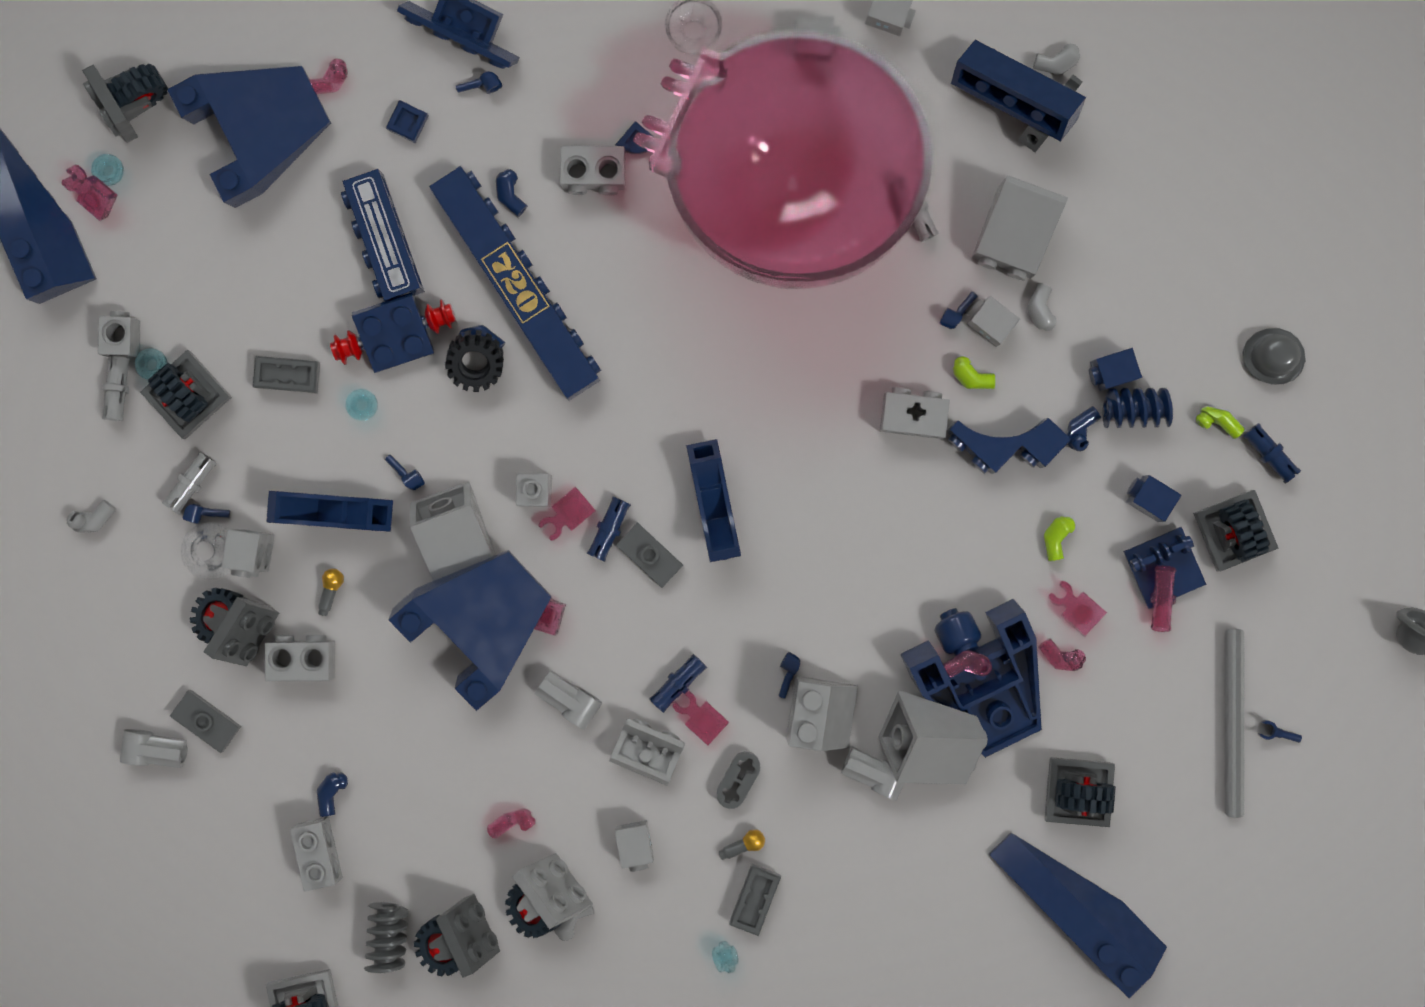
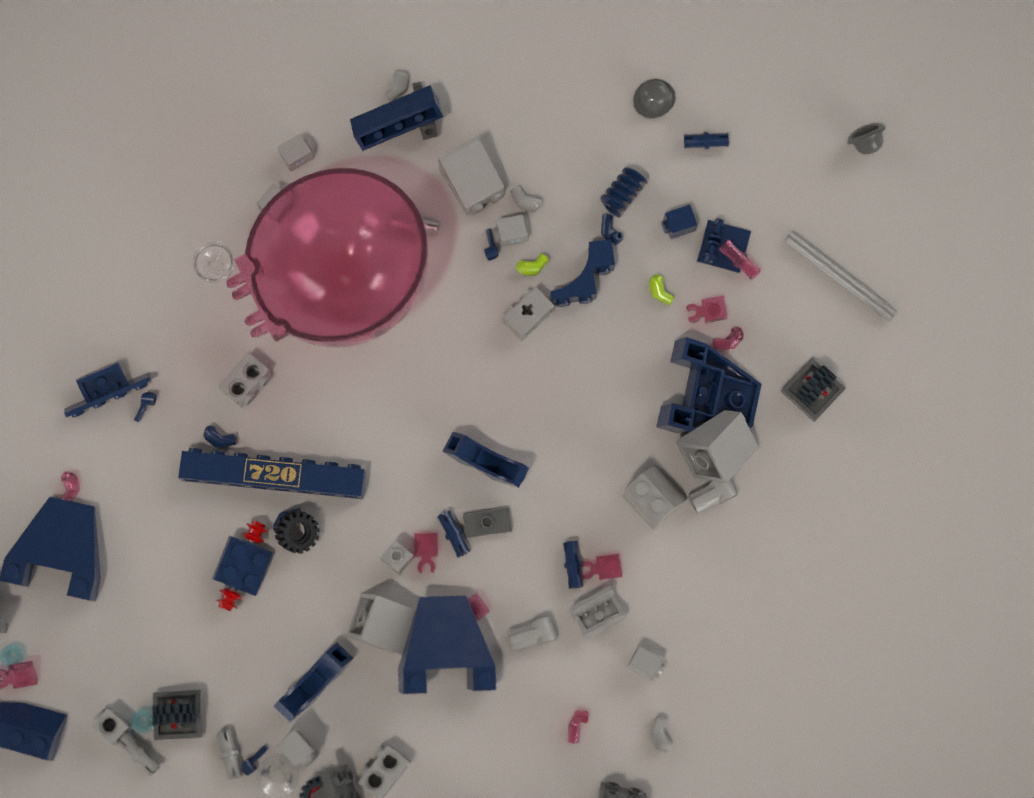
camera: 55 degrees left, 10 degrees down
dark grey plate [253,356,320,394] -> none
piece [318,569,344,616] -> none
dark blue brick [341,169,425,301] -> none
clear light blue plate [346,389,378,421] -> none
dark blue hand [385,455,425,490] -> none
dark blue tile [386,100,429,144] -> none
light grey plate [505,853,593,938] -> none
dark blue tile [615,121,659,154] -> none
clear light blue plate [712,941,739,973] -> none
dark grey beam [717,751,760,809] -> none
piece [719,830,765,860] -> none
dark grey plate [729,864,781,936] -> none
dark blue hand [778,652,800,698] -> none
dark blue head [934,608,982,658] -> none
clear pink arm [943,651,992,678] -> none
dark blue wedge [989,832,1167,999] -> none
dark blue brick [1088,347,1142,391] -> none
plate [1193,490,1279,572] -> none
lime arm [1196,406,1245,439] -> none
dark blue hand [1258,720,1302,743] -> none

